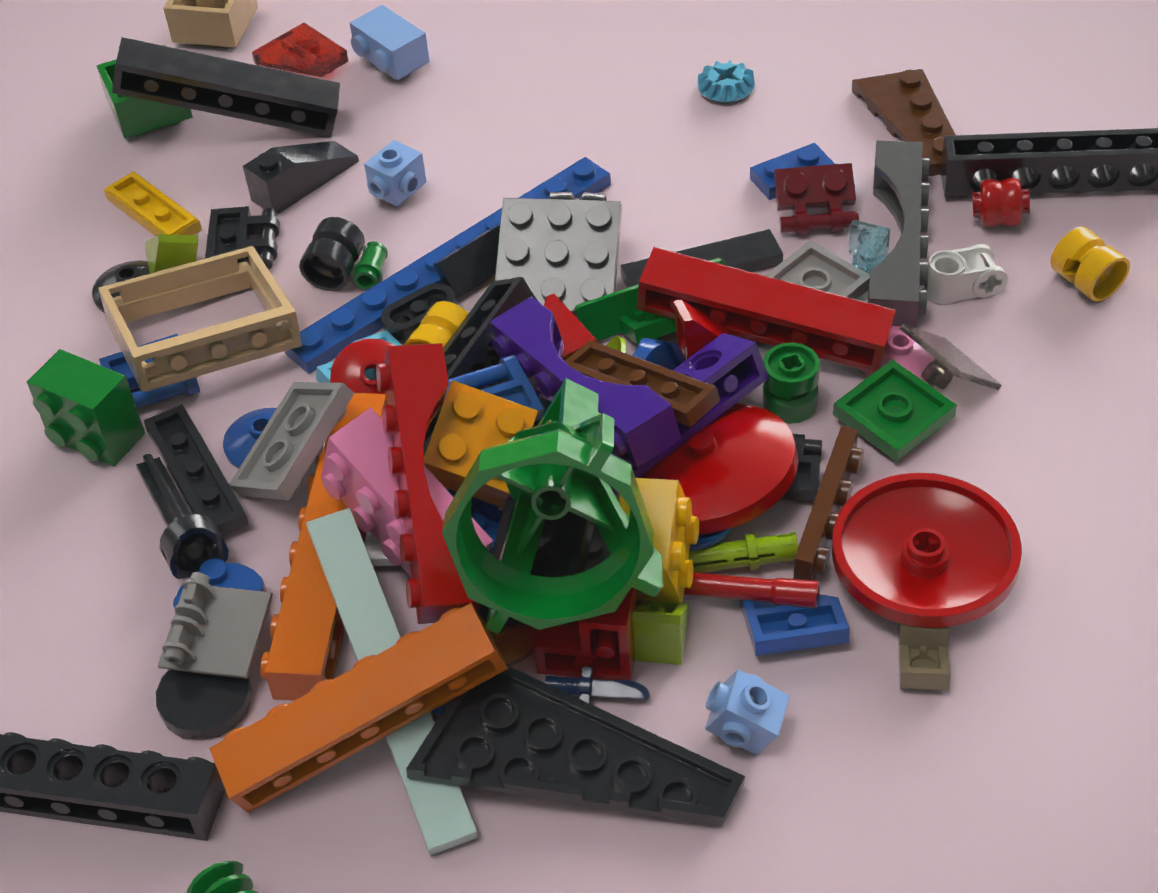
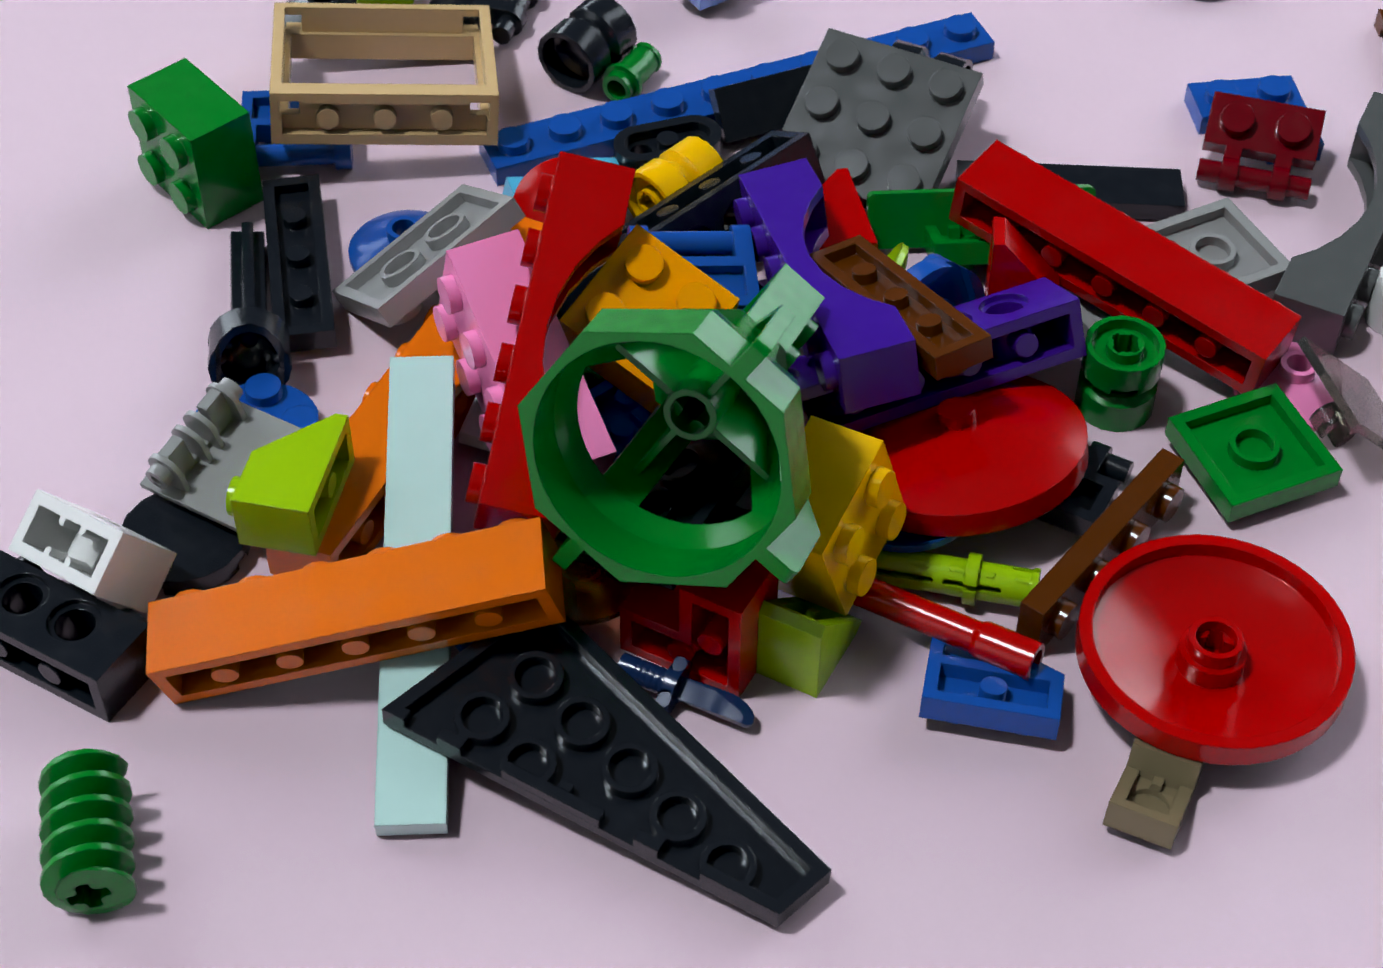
camera: 15 degrees right, 0 degrees up
light blue brick [705,669,790,755] -> none
clear light blue bracket [849,220,890,274] -> none
none -> white brick [8,489,177,614]
none -> lime slope [226,414,355,556]

